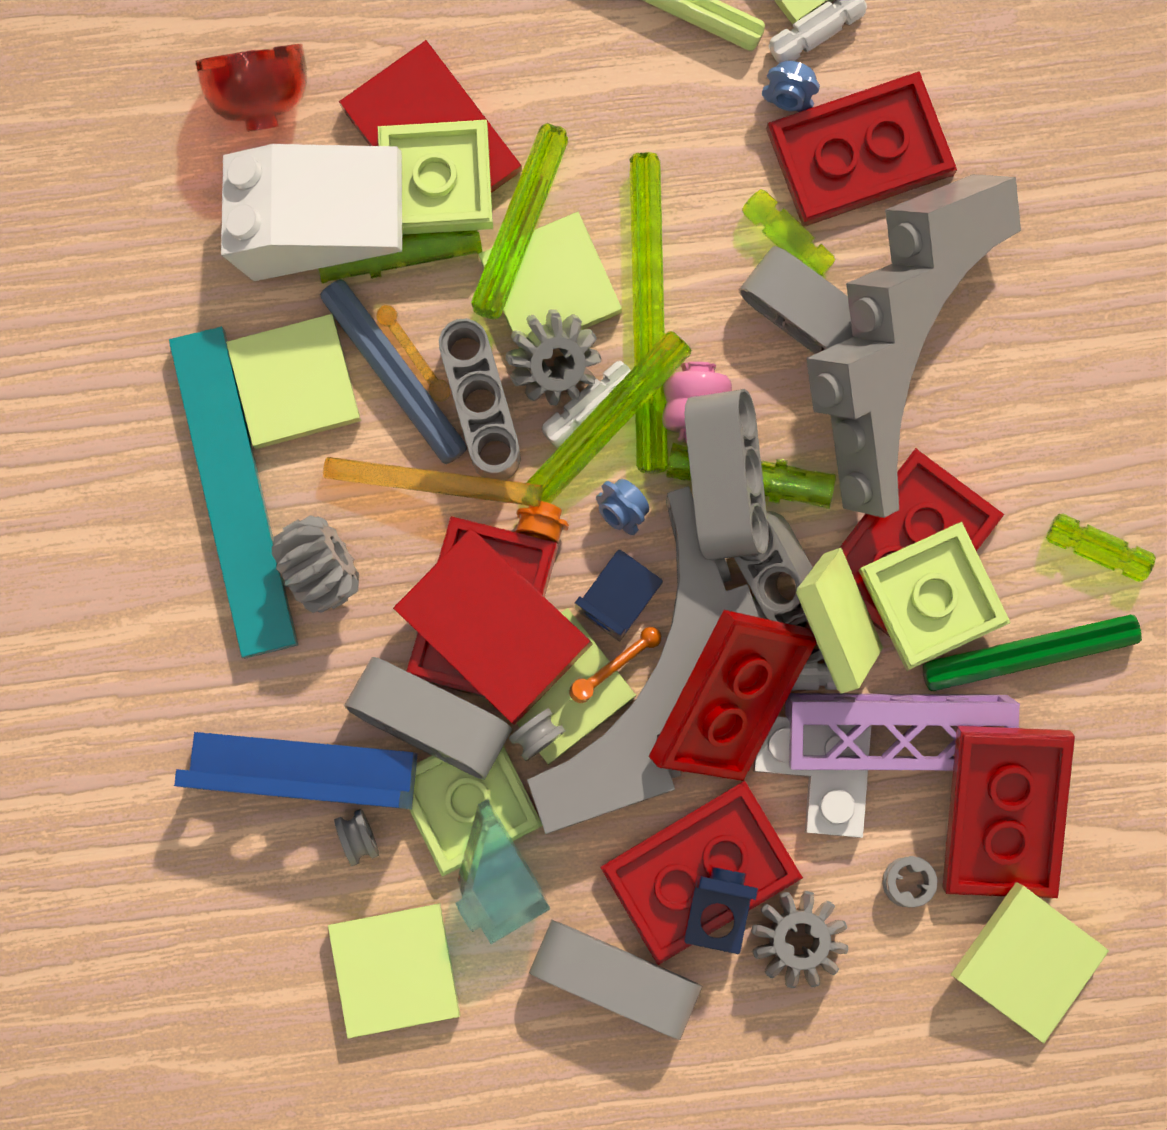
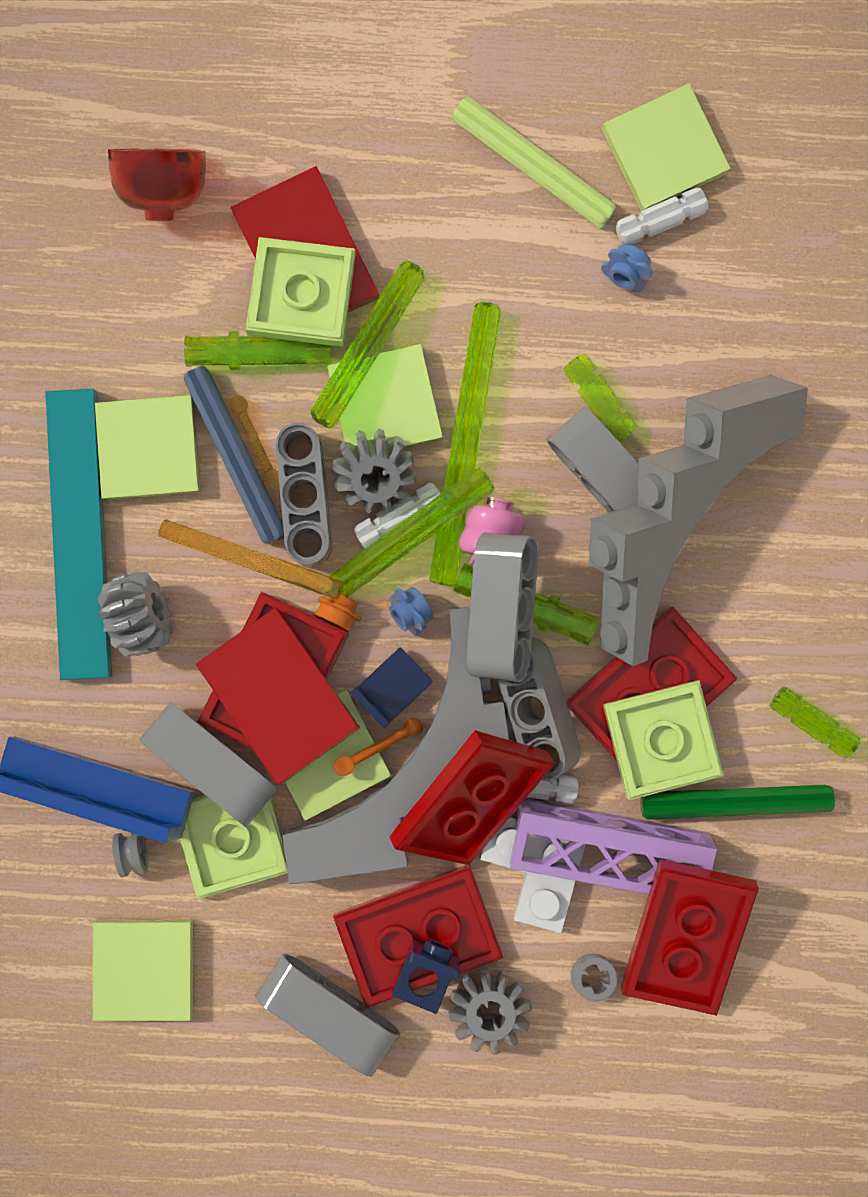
camera: 10 degrees right, 5 degrees up
white slope [221,144,402,281] -> none
clear light blue slope [456,799,550,944] -> none
light grey bush [509,708,565,761] -> none
red tile [766,71,957,227] -> none
yellowish green tile [796,548,883,694] -> none
yellowish green tile [951,882,1109,1043] -> none

